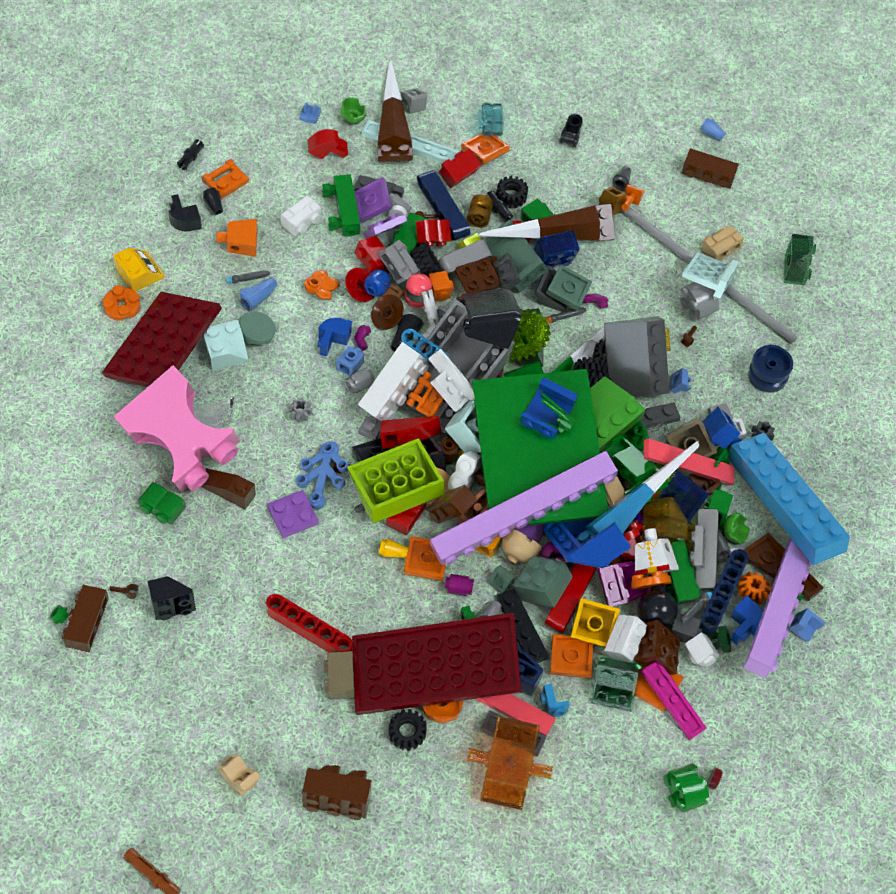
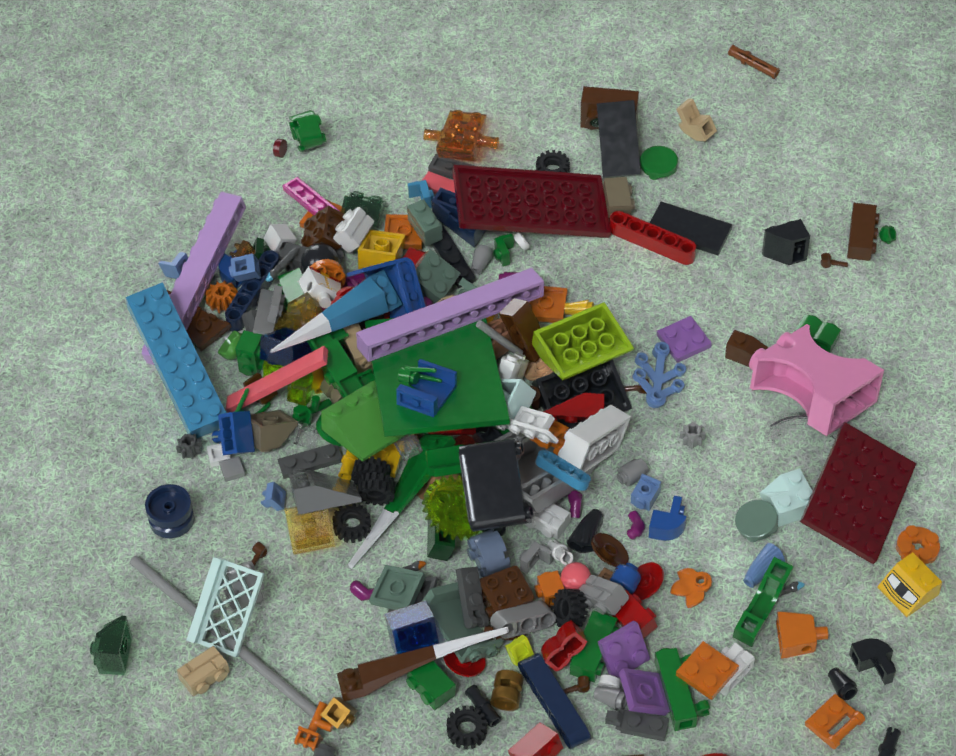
camera: 175 degrees left, 5 degrees down
none -> clear orange tile [229,240,255,258]
none -> medium blue brick [229,254,261,282]
none -> sand green brick [407,200,443,246]
none -> light grey bar [476,320,523,354]
none -> black tile [597,100,641,178]
none -> green tile [640,146,678,180]
none -> black tile [650,201,732,256]
none -> orange plate [676,641,739,700]
none -> green arch [733,557,794,647]

